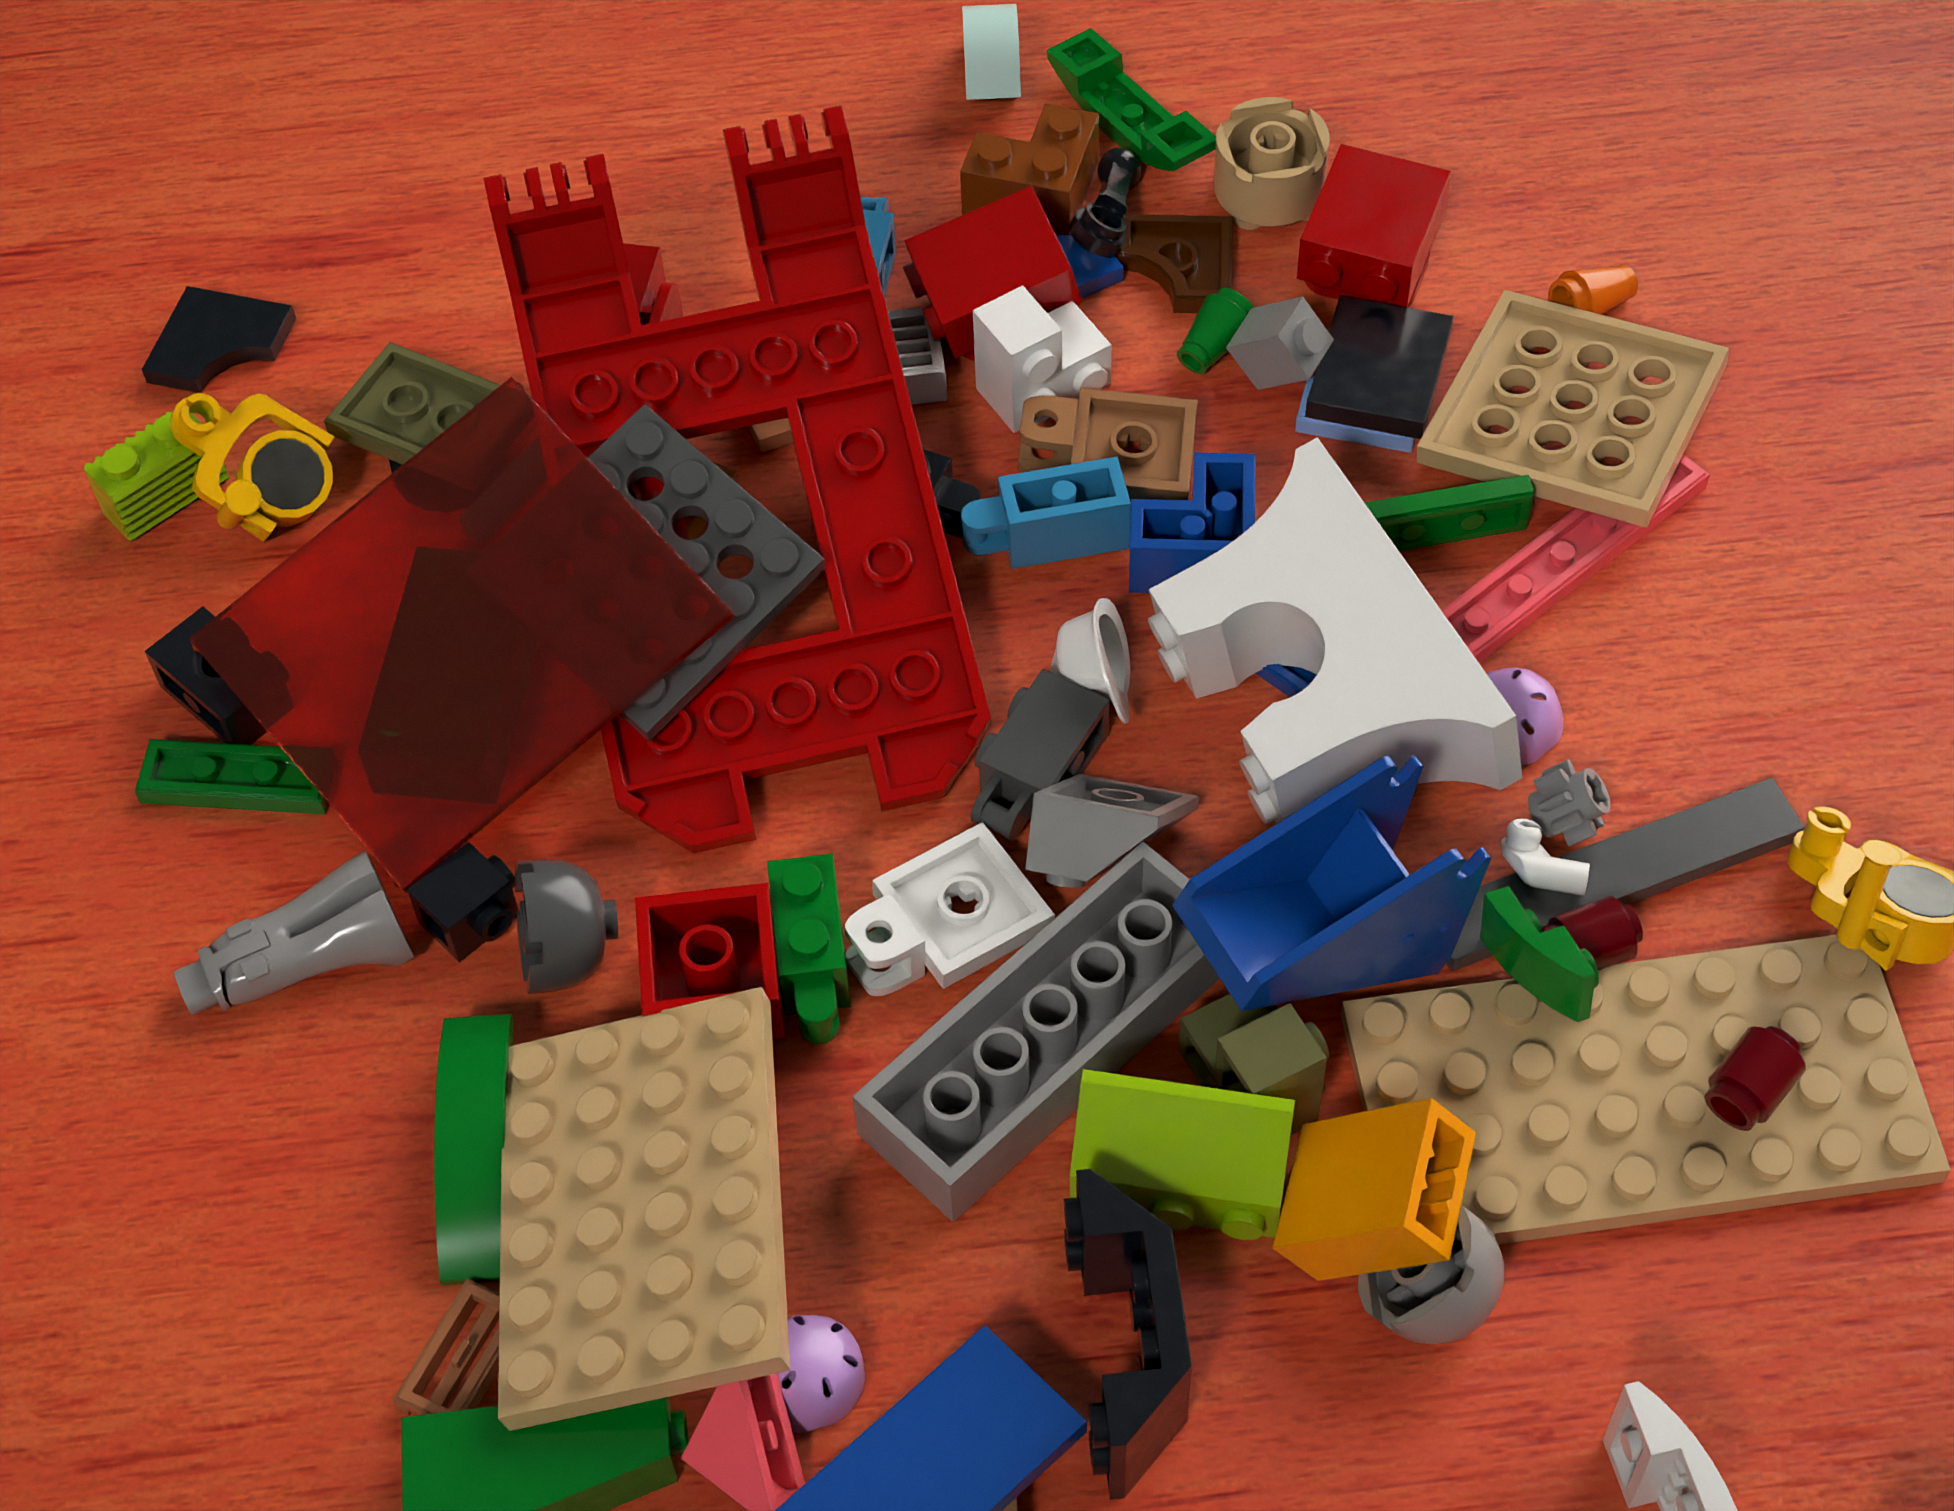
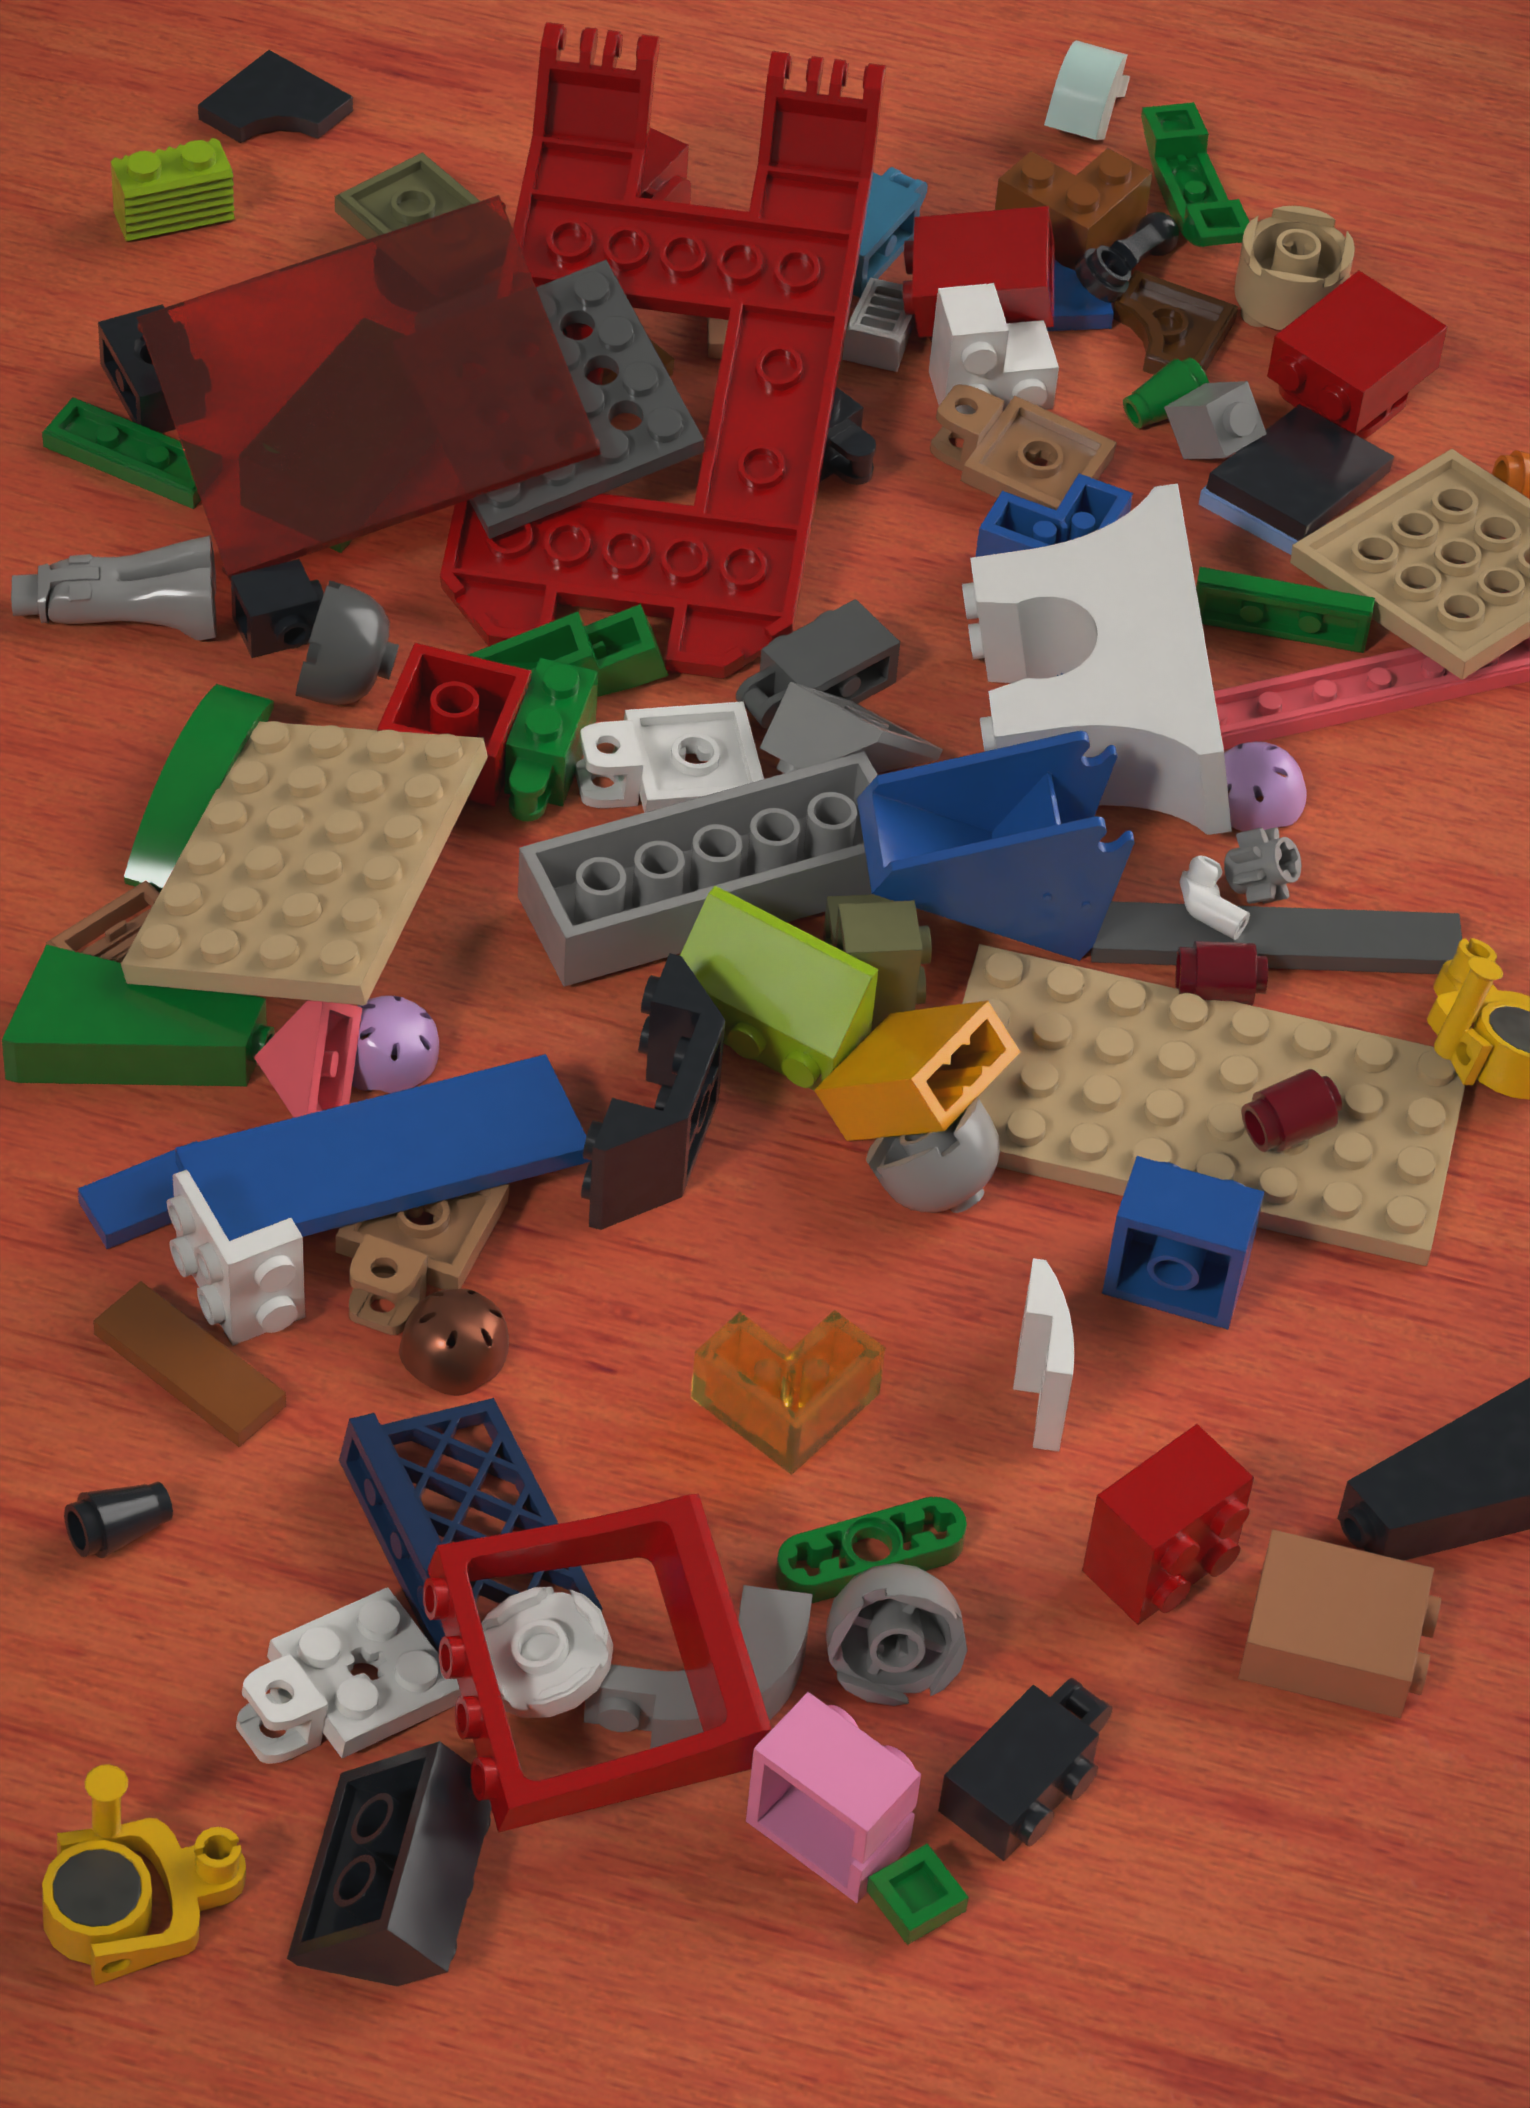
camera: 15 degrees right, 5 degrees down
yellow piece [170,393,335,542] -> none
dark azure brick [961,456,1131,569] -> none
white piece [1050,598,1131,724] -> none
green slope [1480,886,1599,1022] -> none
none -> green slope [468,604,669,697]
none -> blue brick [1102,1156,1265,1330]

